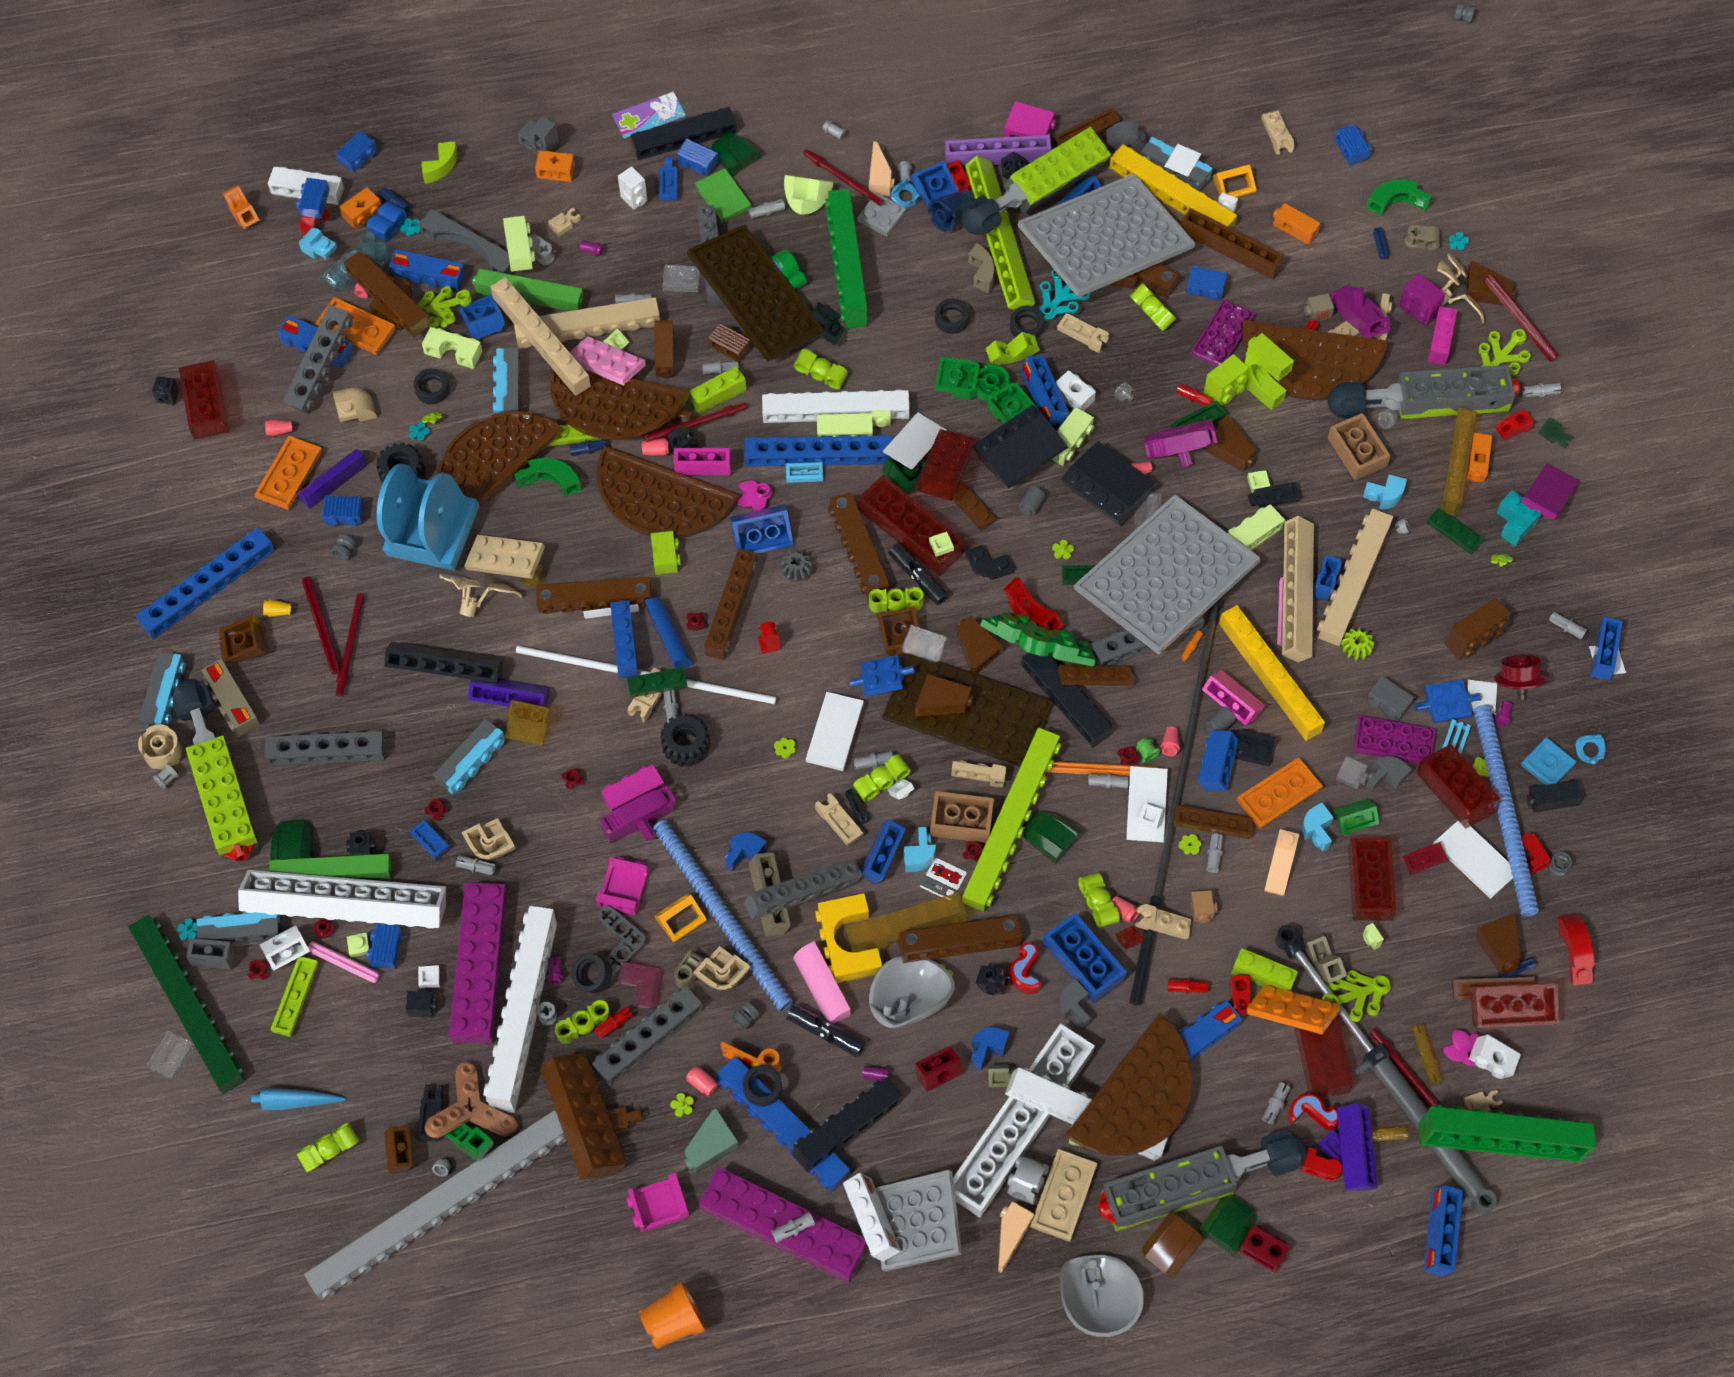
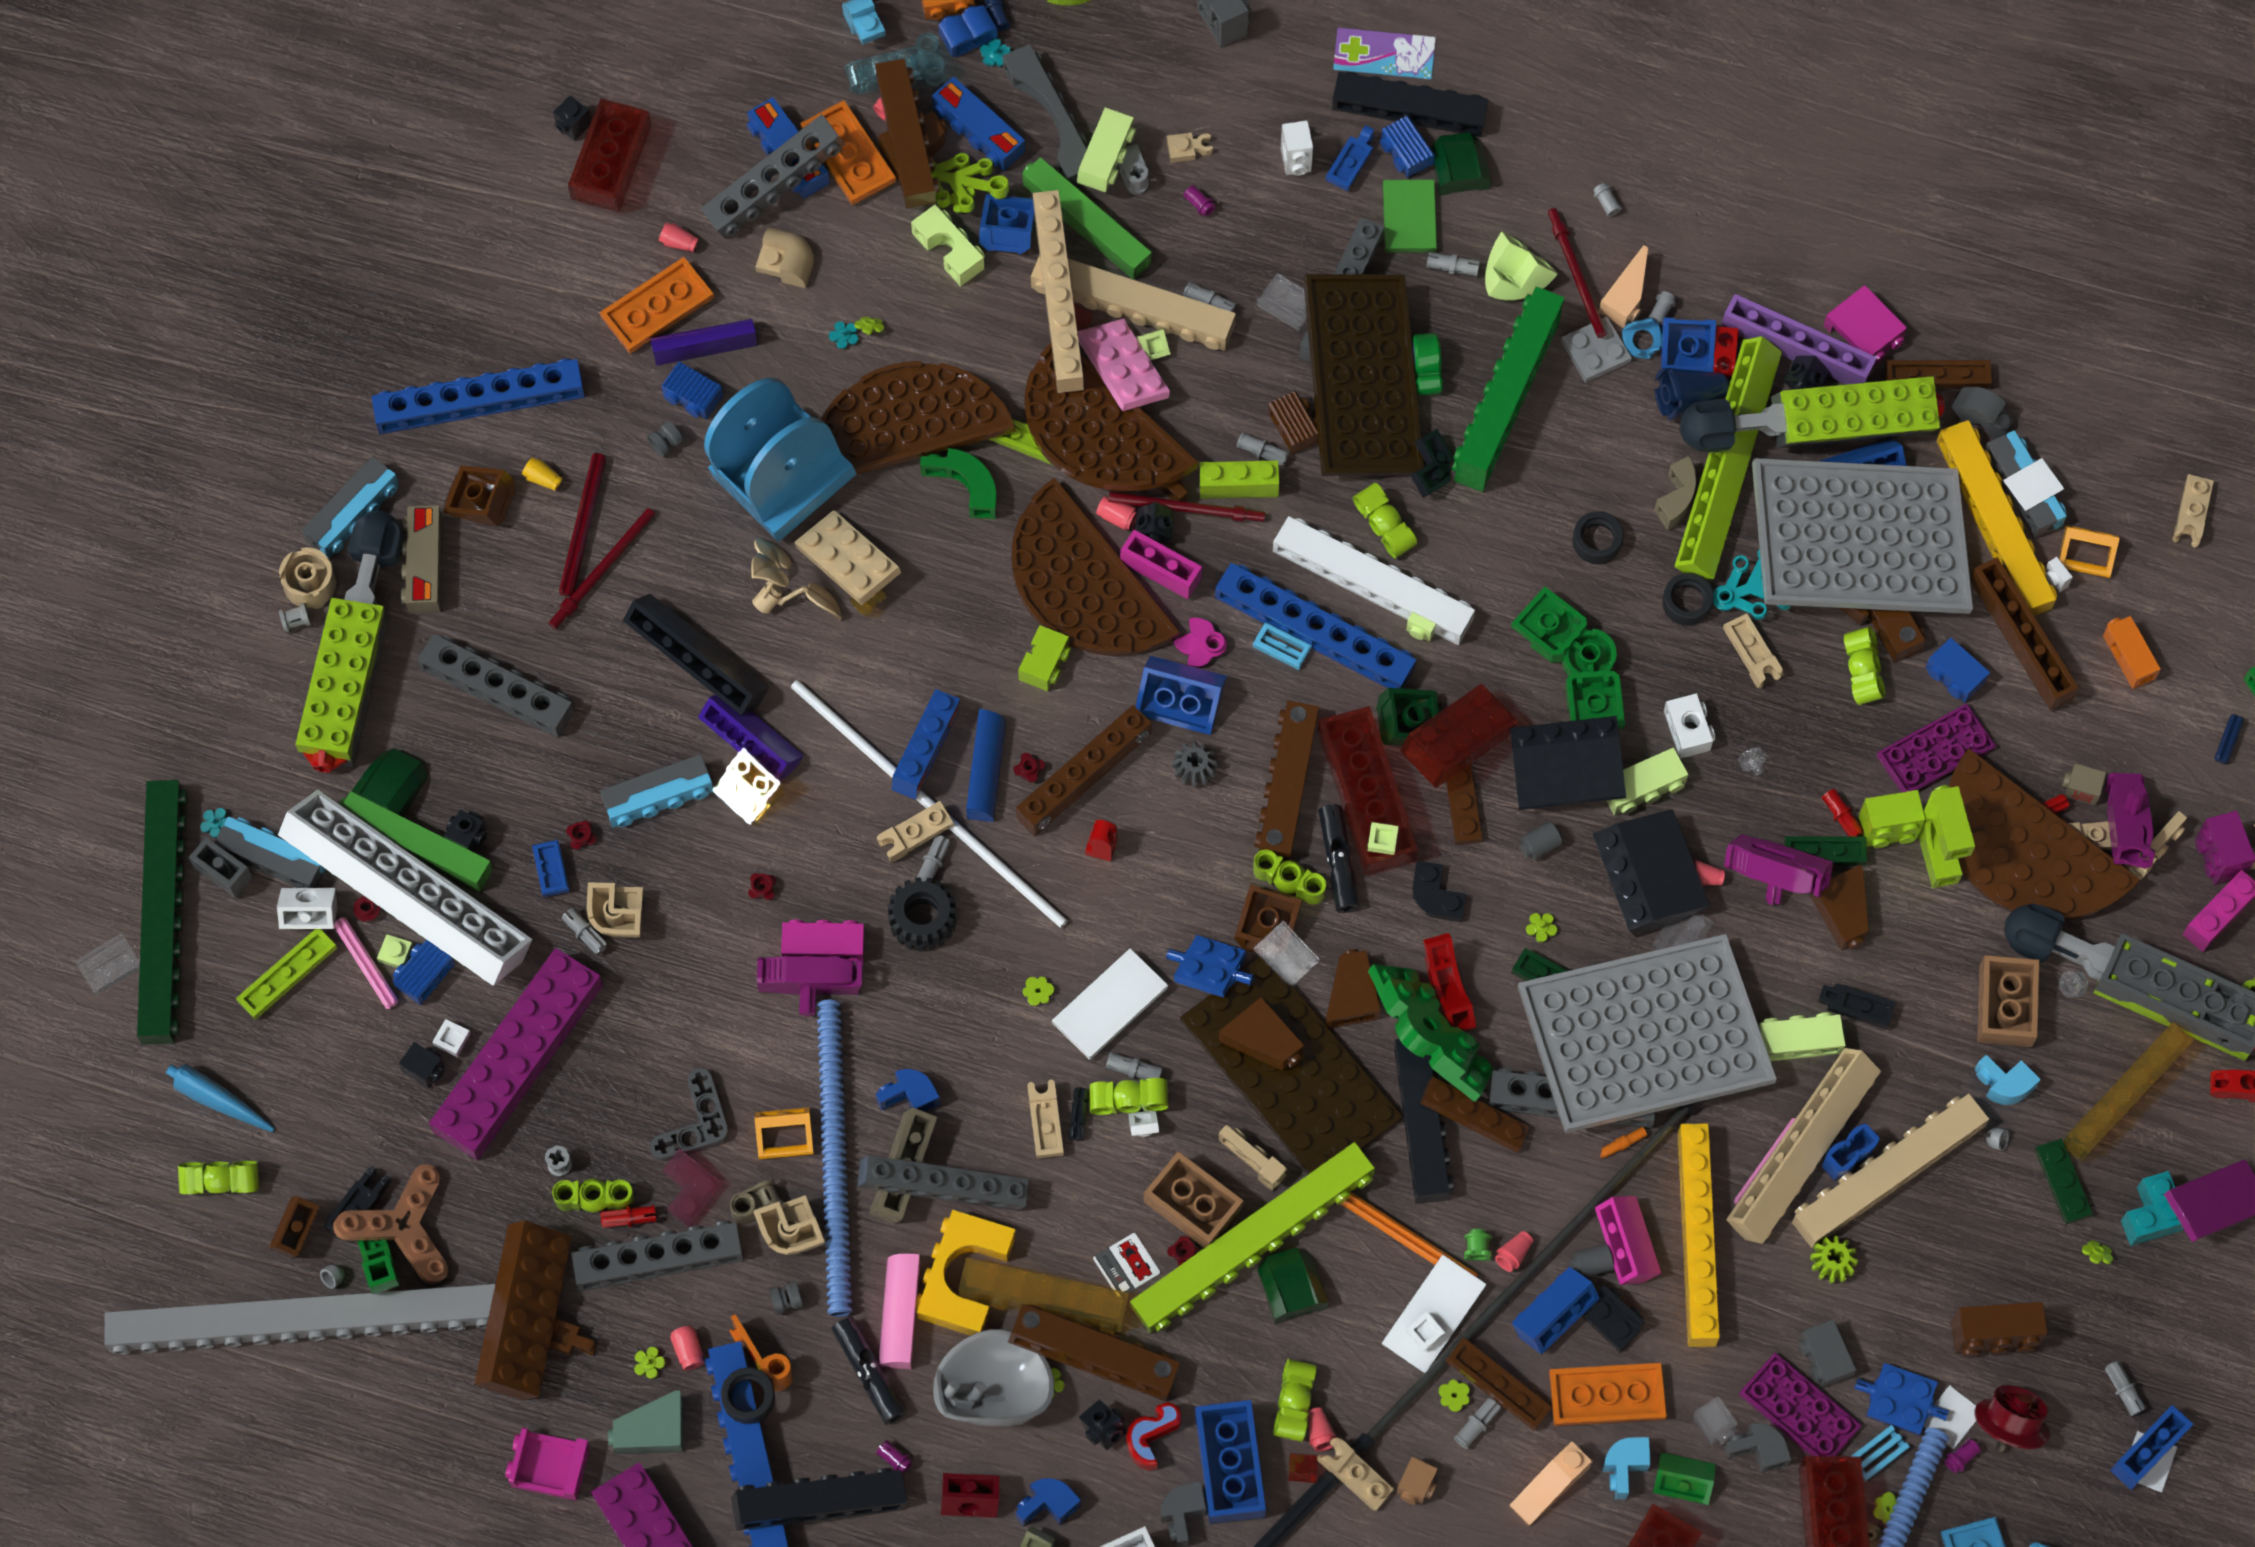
camera: 30 degrees right, 5 degrees up
dark red plate [248,960,269,980] -> none
black tyre [376,442,426,484] -> none
black tyre [414,368,450,405] -> none
white brick [484,906,557,1113] -> none
piece [493,348,520,413] -> none
orange brick [535,151,575,182] -> none
reddish brown piece [536,577,651,614] -> none
magenta pin [547,957,563,984] -> none
dark blue axle [569,439,607,456] -> none
black tyre [572,953,612,993] -> none
white sticker [583,604,639,619] -> none
dark pink panel [596,857,649,916] -> none
dark green plate [627,667,688,698] -> none
reddish brown slope [655,320,675,378] -> none
yellowish green brick [817,413,873,437] -> none
blue brick [860,819,906,884] -> none
white sticker [882,413,947,470] -> none
medium azure brick [904,827,936,872] -> none
lime brick [986,332,1040,364] -> none
blue brick [1020,355,1069,427] -> none
light grey pin [1088,773,1128,789] -> none
dark red plate [1117,746,1139,765] -> none
yellowish green plate [1247,470,1270,492] -> none
orange brick [1466,433,1492,482] -> none

